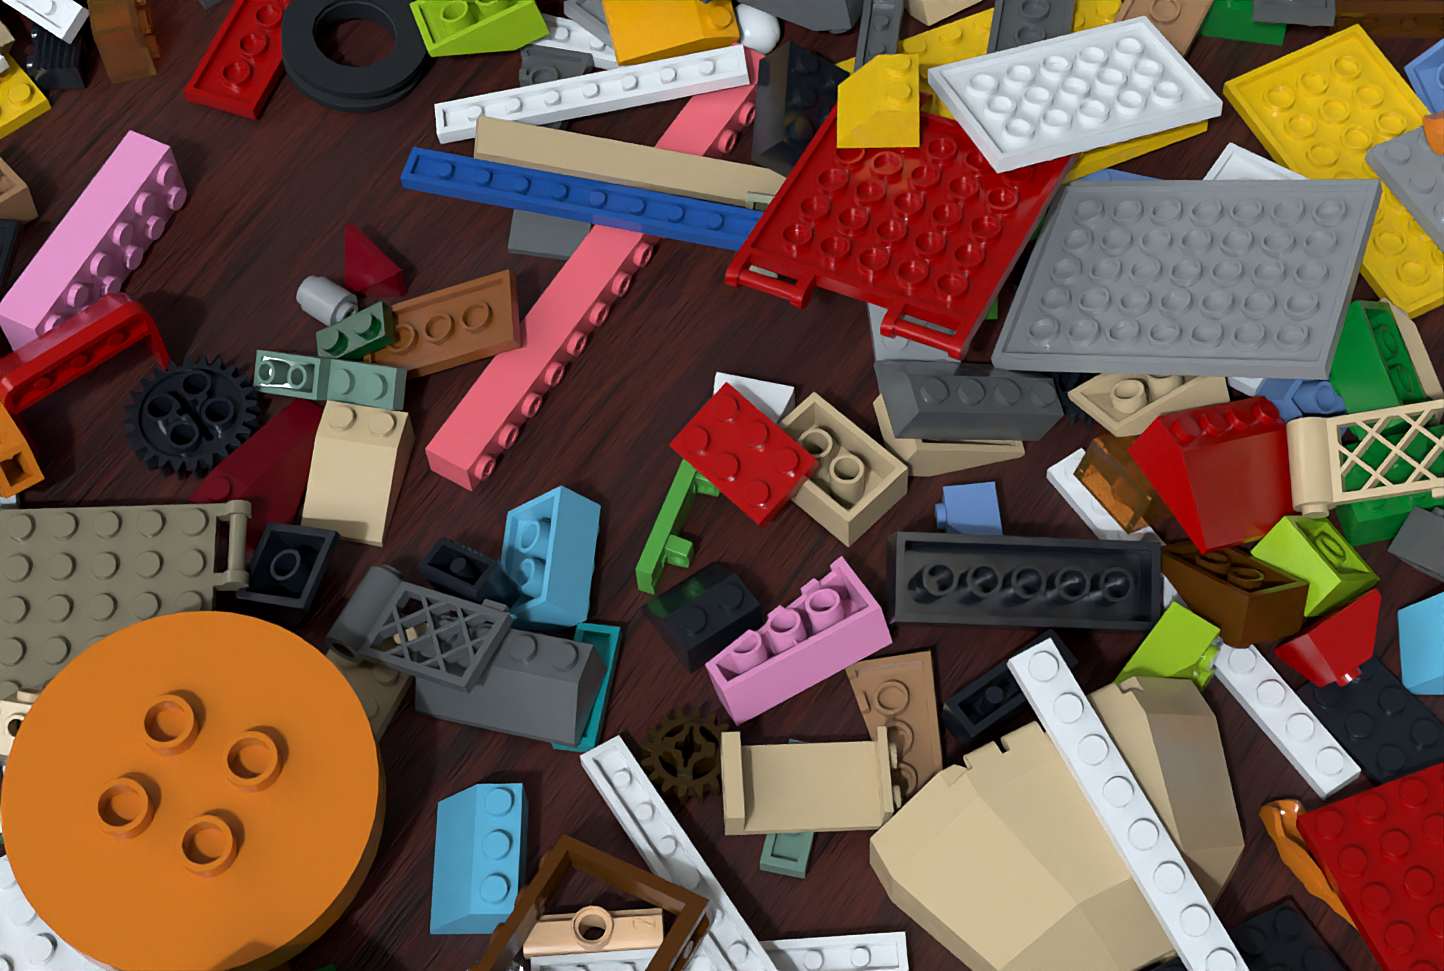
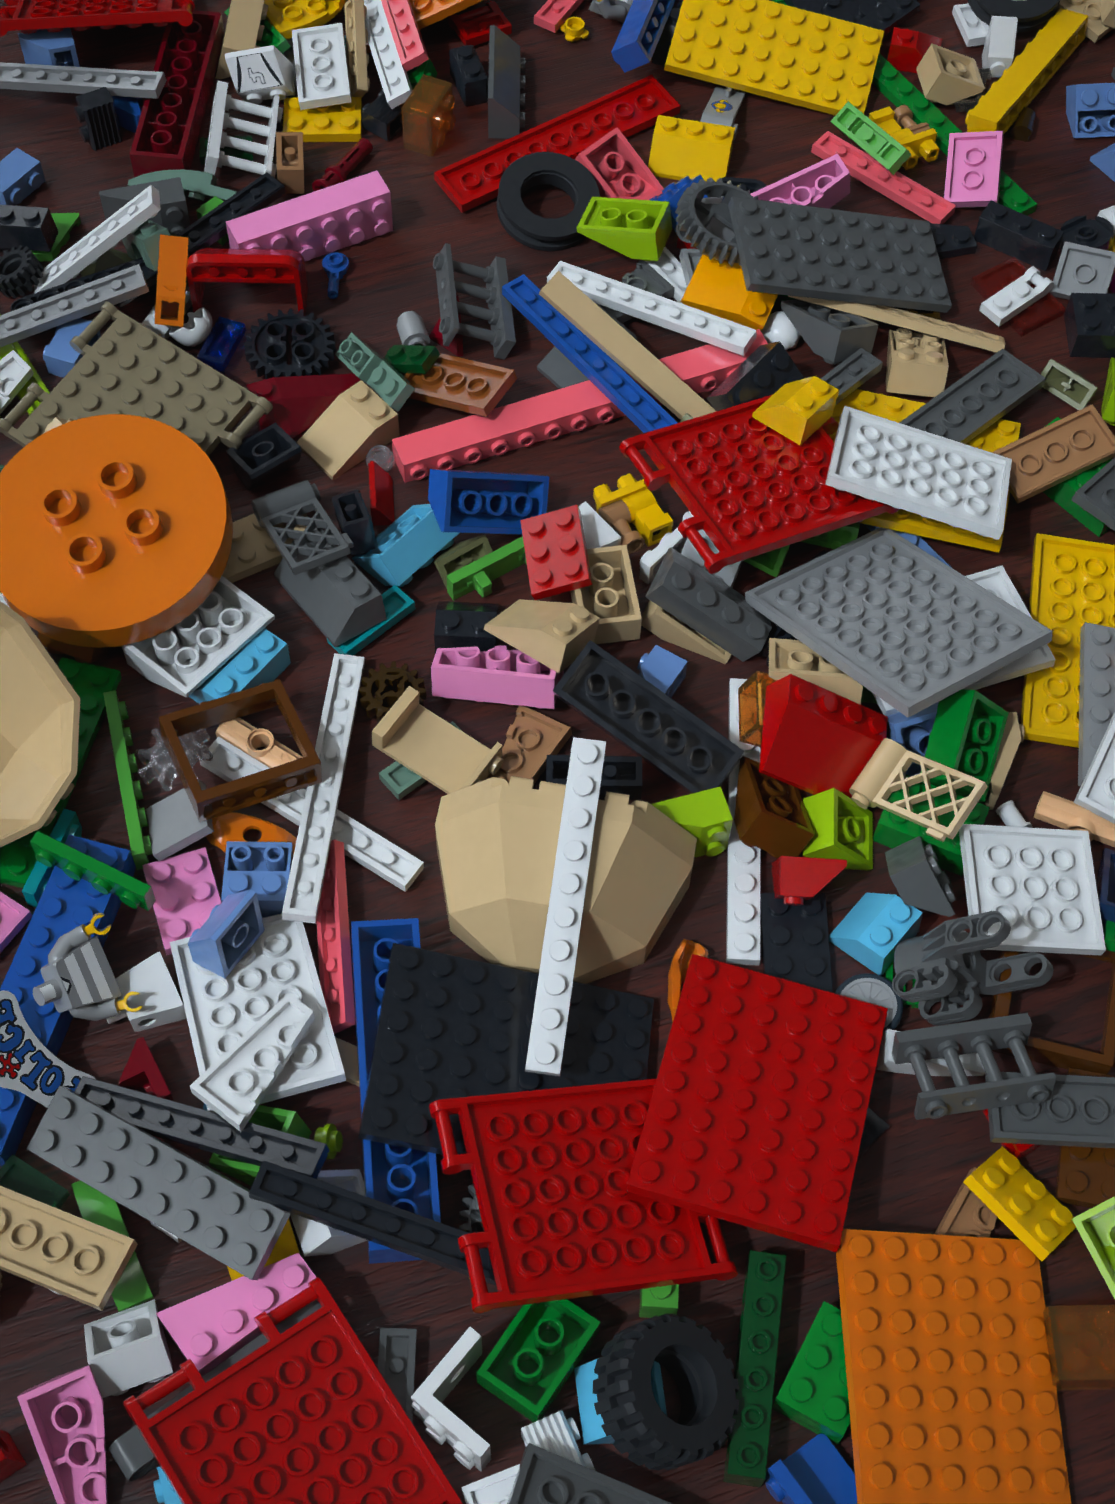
camera: 30 degrees right, 0 degrees up
none -> white slope [122,576,275,698]
none -> white hair [169,308,212,347]
none -> clear blue plate [197,317,246,371]
none -> dark red pin [312,138,373,191]
none -> blue plate [322,252,349,299]
none -> clear plate [366,445,395,472]
none -> red slope [368,461,395,526]
none -> blue slope [428,469,549,534]
none -> dark grey fence [433,243,516,360]
none -> olive slope [434,535,493,589]
none -> tan slope [484,599,600,673]
none -> yellow hips [593,473,673,554]
none -> white plate [639,511,694,584]

